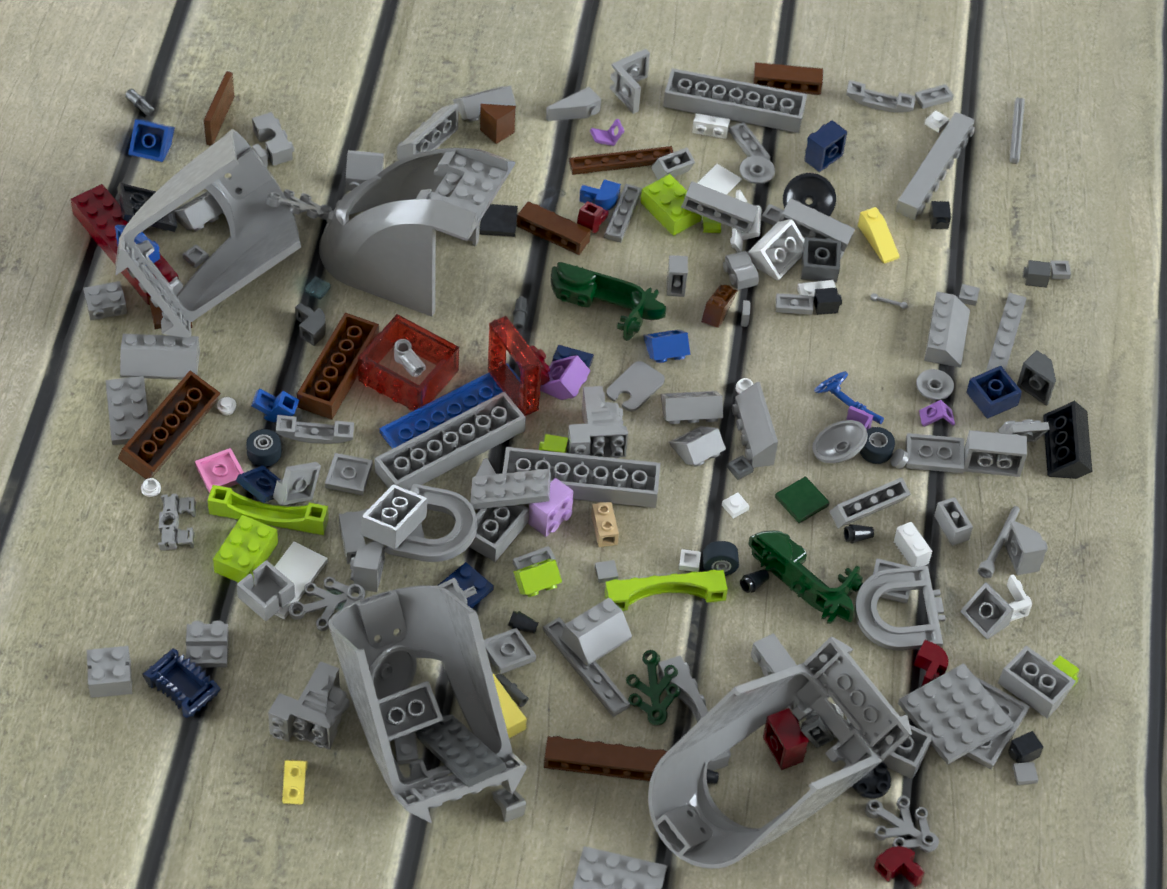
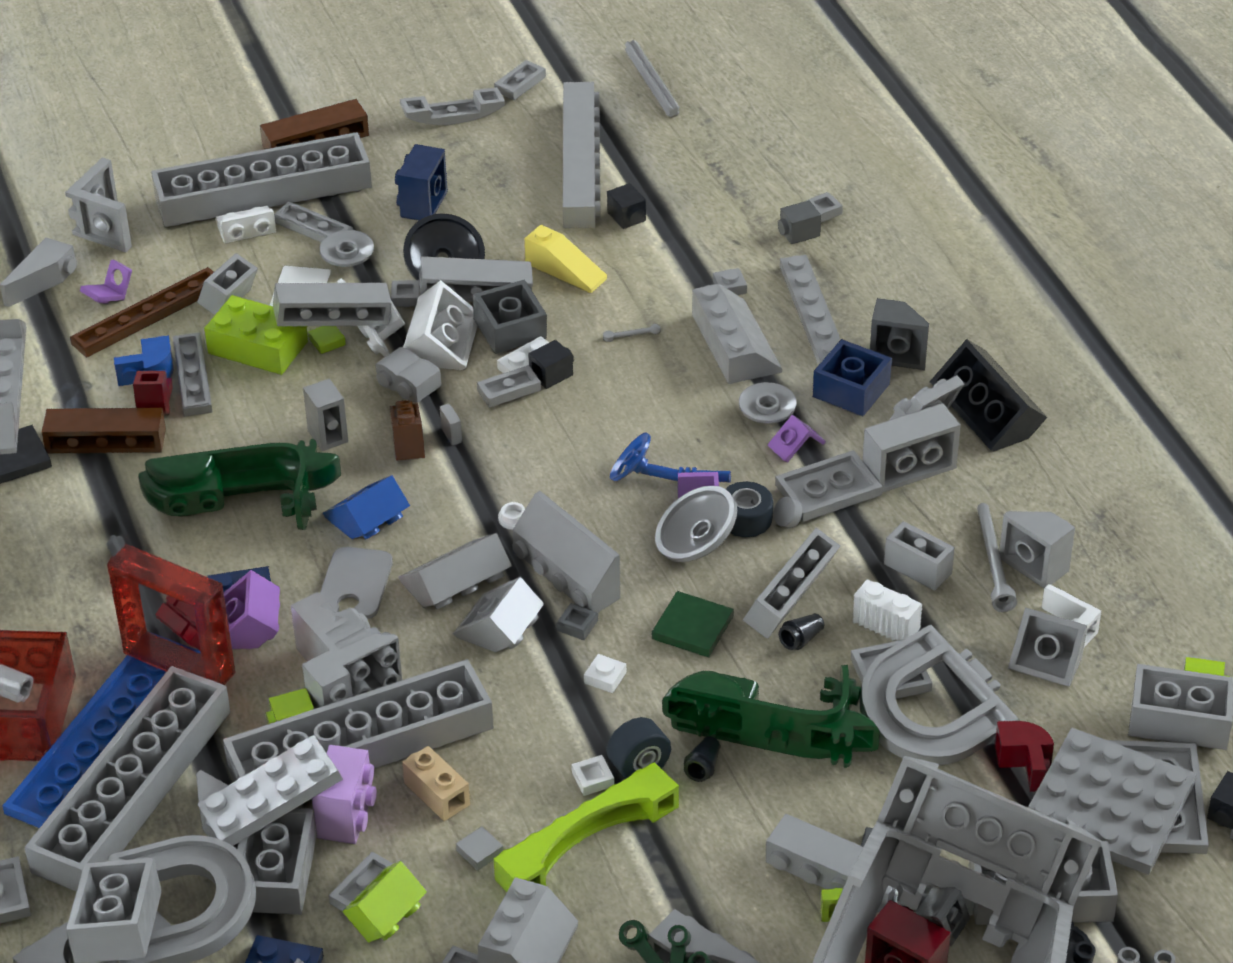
camera: 25 degrees left, 10 degrees down
white plate [925,110,949,133] -> none

